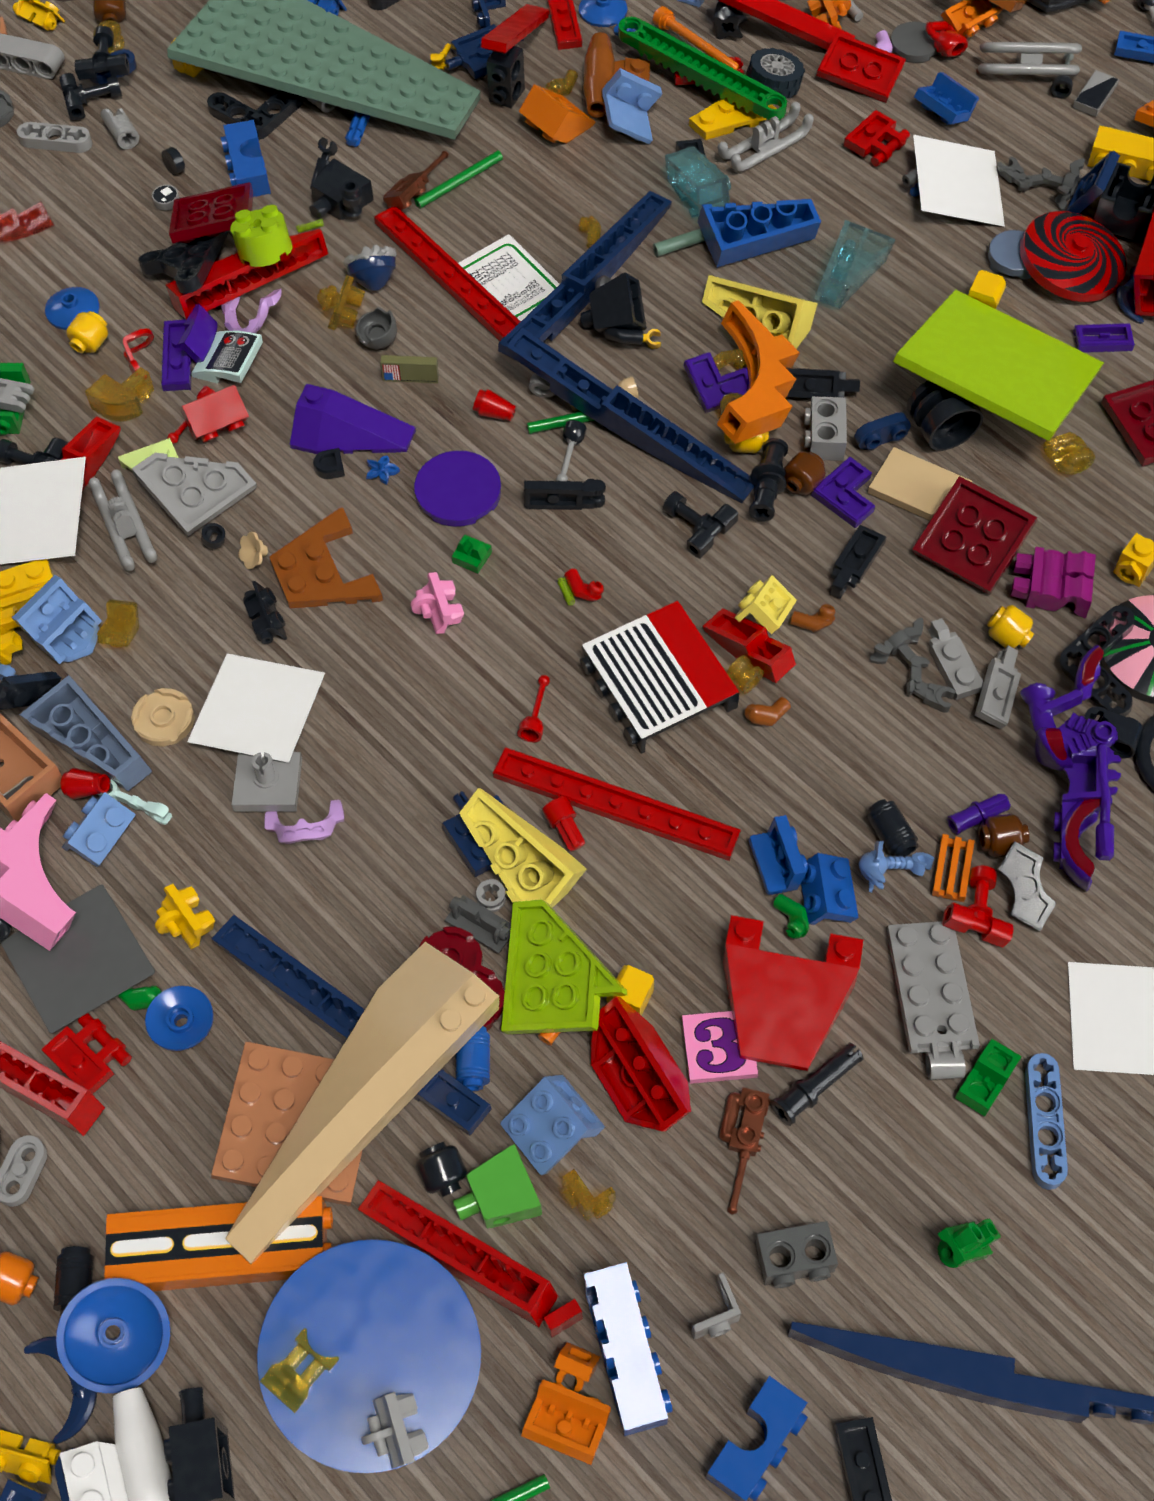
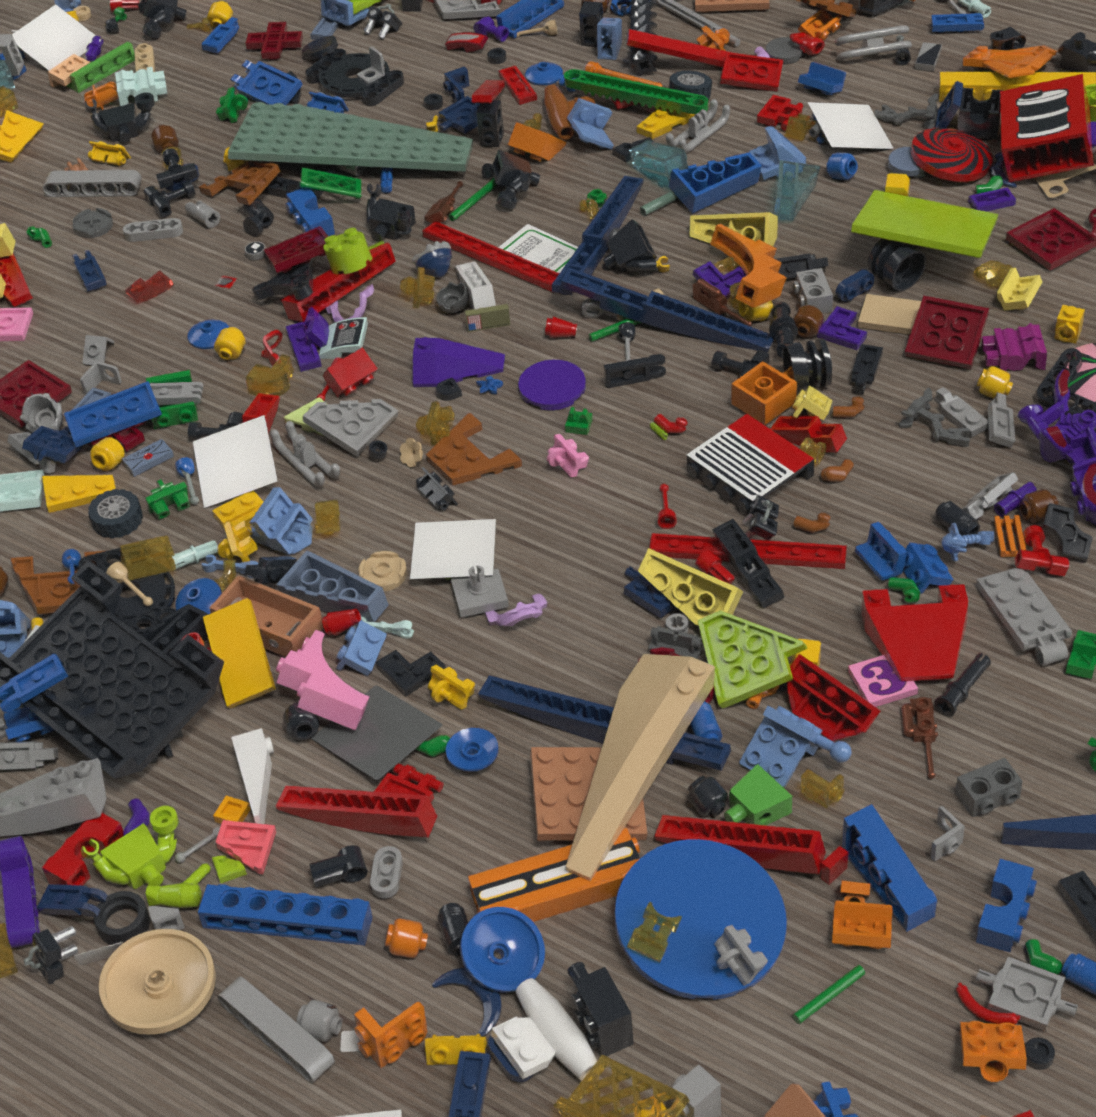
camera: 10 degrees left, 15 degrees down
none -> dark orange wing [199,160,280,205]
none -> sticker [216,276,237,289]
none -> black head [243,198,274,228]
none -> green window [300,168,362,199]
none -> black tile [375,650,446,697]
none -> clear yellow hips [416,401,455,446]
none -> black tile [424,93,443,110]
none -> white slope [455,261,496,309]
none -> black torso [481,149,540,209]
none -> green plate [587,189,607,208]
none -> black tile [612,143,637,163]
none -> copper piece [693,279,752,326]
none -> black slope [712,519,784,608]
none -> orange brick [731,361,797,425]
none -> black piece [743,494,779,541]
none -> medium blue piece [749,126,806,180]
none -> medium blue plate [763,705,852,763]
none -> black wheel [782,338,832,390]
none -> clear yellow bracket [785,113,816,141]
none -> dark orange arm [793,513,831,533]
none -> blue head [826,153,858,180]
none -> light grey hinge [962,472,1019,519]
none -> green arm [975,175,1003,194]
none -> light yellow bracket [997,268,1042,311]

